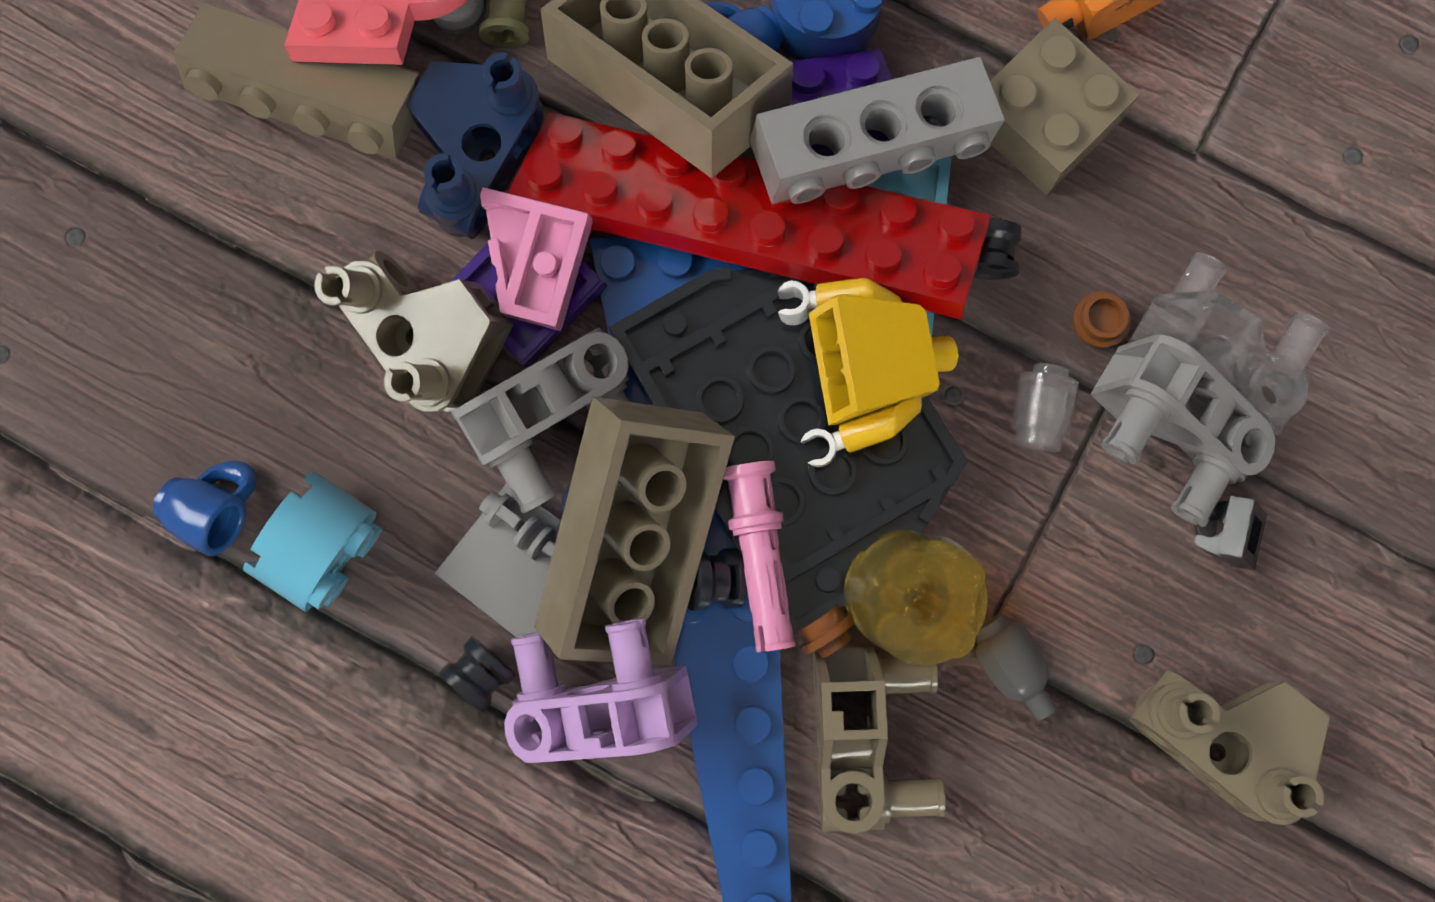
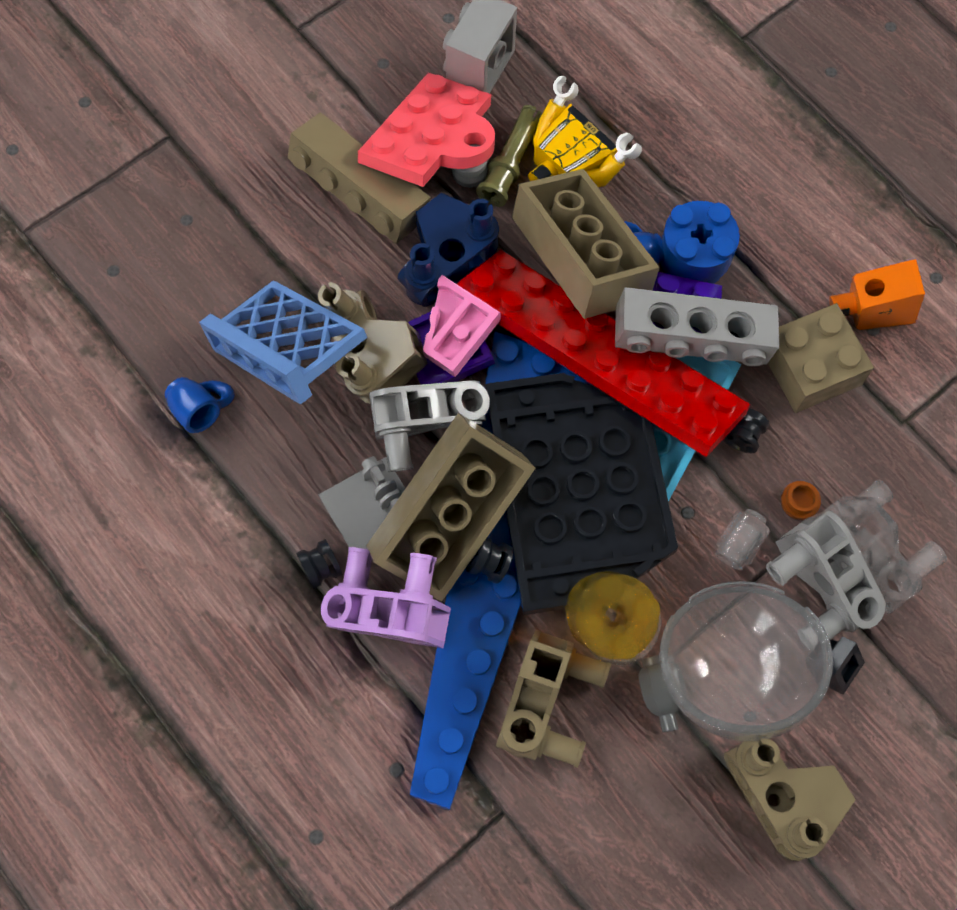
camera: 20 degrees right, 10 degrees down
medium azure brick [243,471,383,612] -> none
bright pink pin [723,460,796,652] -> none
yellow torso [778,278,958,467] -> none
dark orange plate [797,604,856,658] -> none
none -> medium blue fence [199,280,367,405]
none -> clear piece [659,581,833,742]

